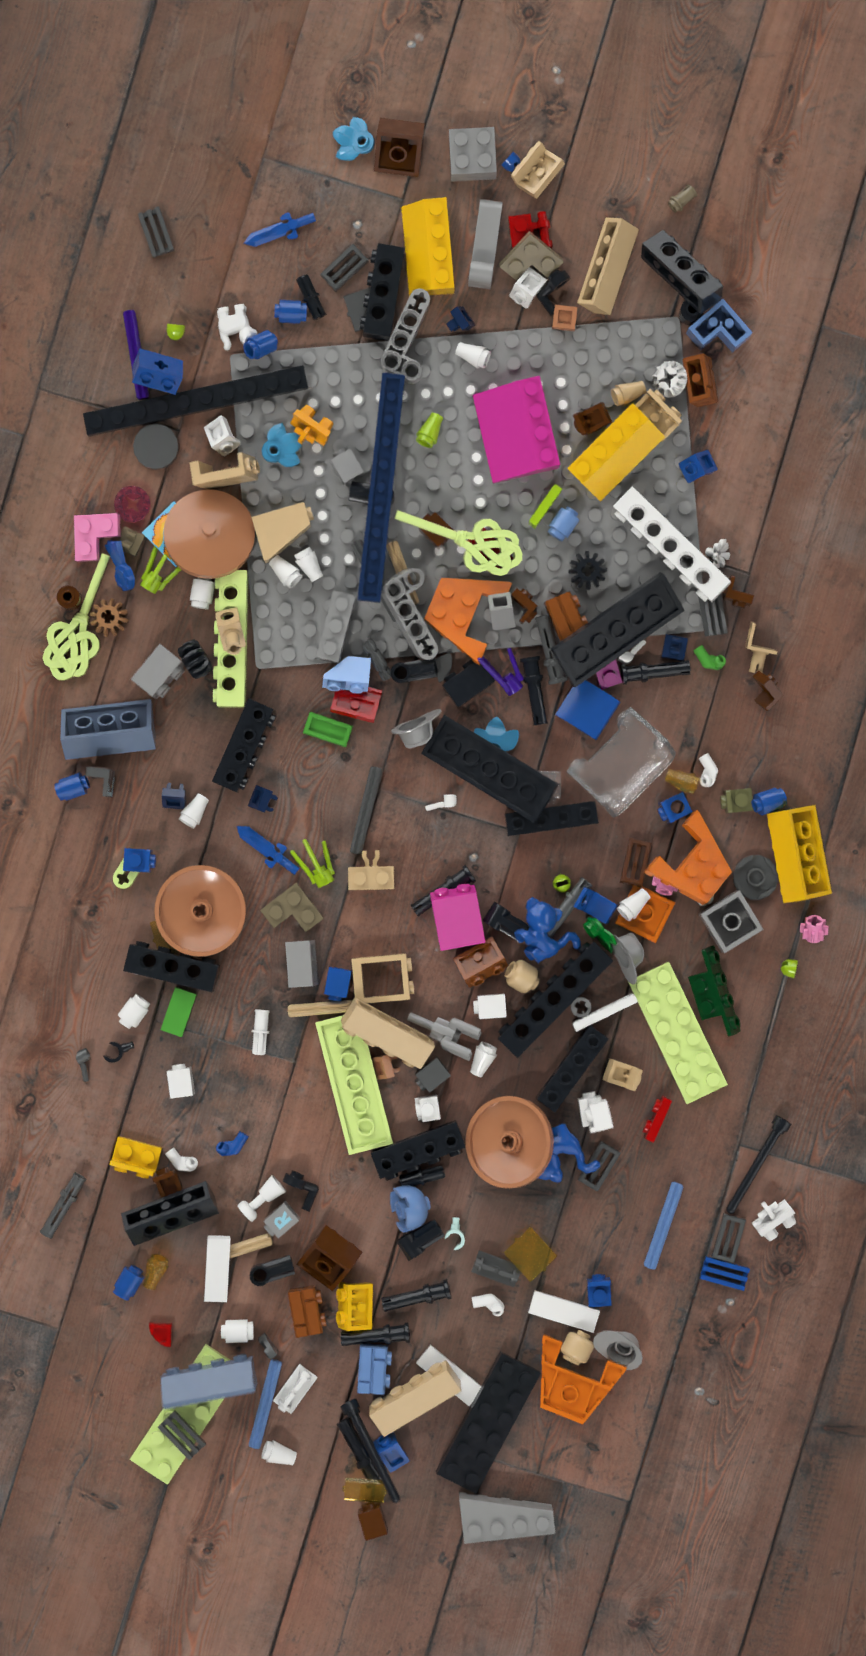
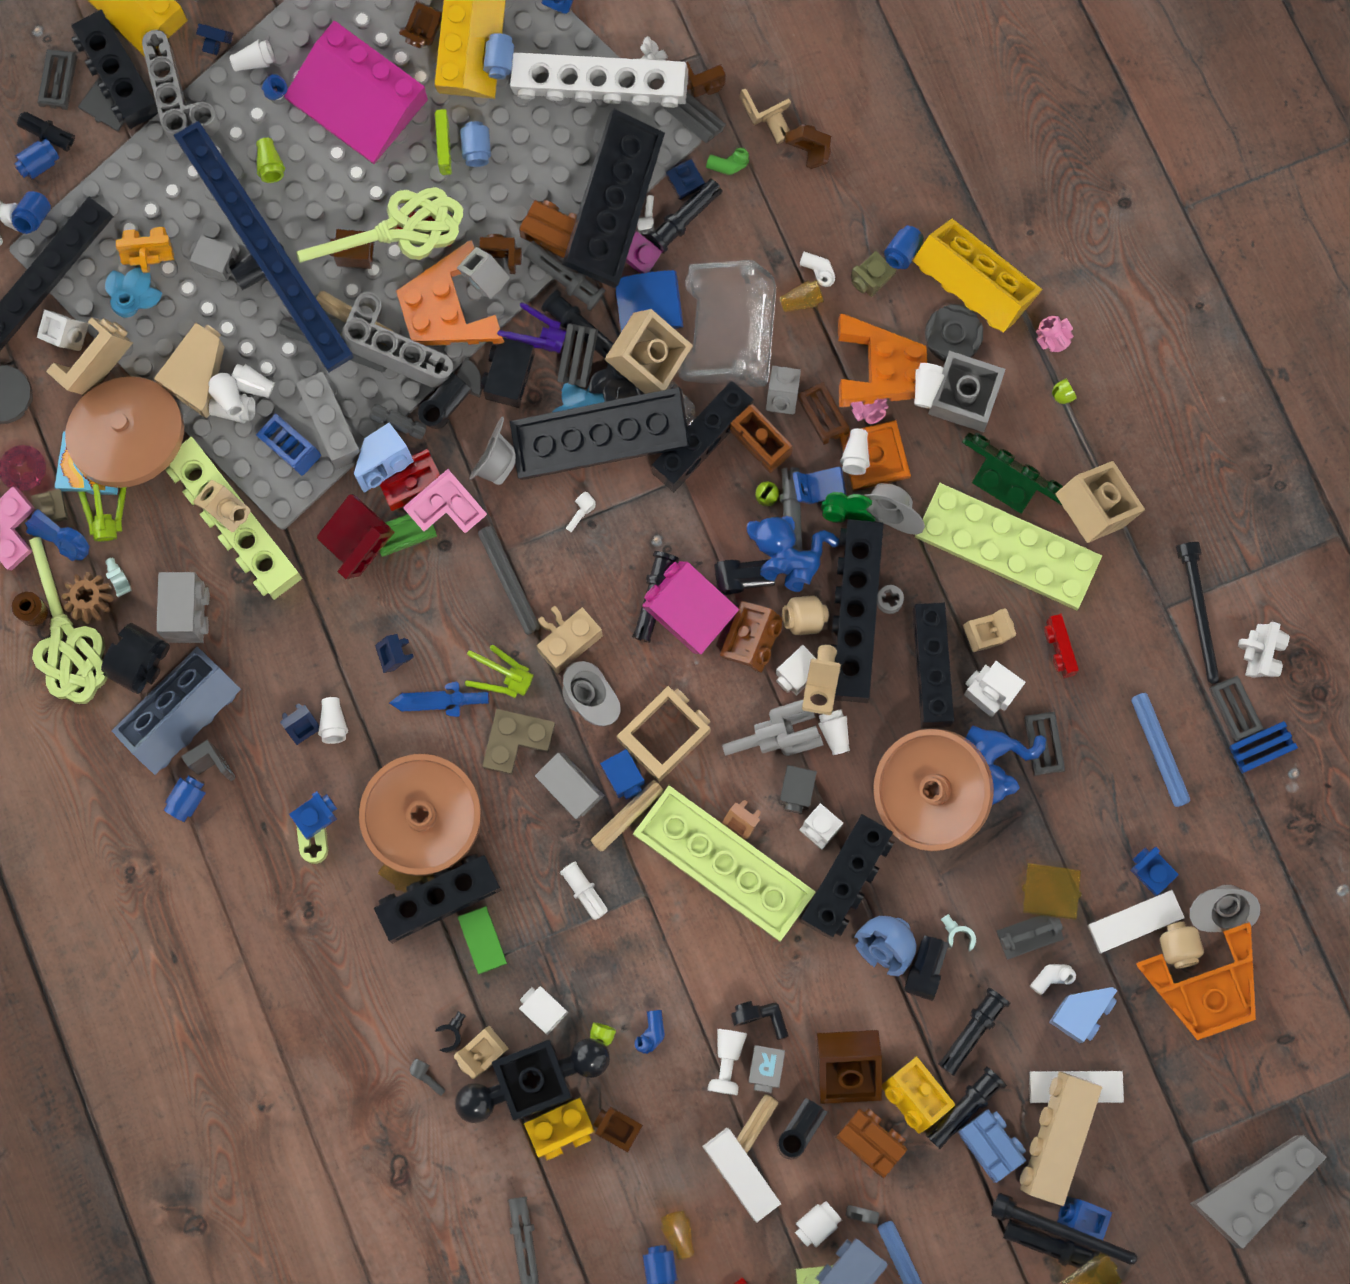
camera: 35 degrees left, 10 degrees down
white brick [118,994,150,1029] -> none
black brick [121,1181,219,1246] -> none
white arm [165,1147,198,1172] -> none
black gear [178,639,213,679] -> none
white brick [190,577,215,610] -> none
black brick [212,698,276,793] -> none
white hinge [273,1364,318,1414] -> none
tan brick [341,997,435,1069] -> none
black axle [399,1165,445,1186] -> none
black plate [435,1351,541,1494] -> none
black gear [568,551,607,590] -> none
white tile [572,993,638,1032] -> none
blue bracket [657,792,692,824] -> none
none -> black brick [101,623,170,694]
none -> light aqua piece [105,558,132,597]
none -> white cone [208,373,244,417]
none -> blue slope [256,413,321,476]
none -> blue hinge [261,74,287,100]
none -> dark red bracket [317,494,395,579]
none -> bright pink plate [403,469,487,533]
none -> tan bracket [454,1025,509,1079]
none -> black brick [455,1038,610,1123]
none -> medium blue brick [483,33,515,79]
none -> dark grey tile [557,324,598,387]
none -> light grey piece [563,661,621,726]
none -> black plate [589,363,644,402]
none -> lime hinge [590,1022,616,1046]
none -> tan brick [605,309,693,394]
none -> dark orange brick [730,404,793,473]
none -> light grey bracket [766,366,801,414]
none -> tan bracket [802,645,841,715]
none -> white cone [914,363,944,408]
none -> light blue slope [1049,987,1117,1043]
none -> tan brick [1055,461,1145,543]

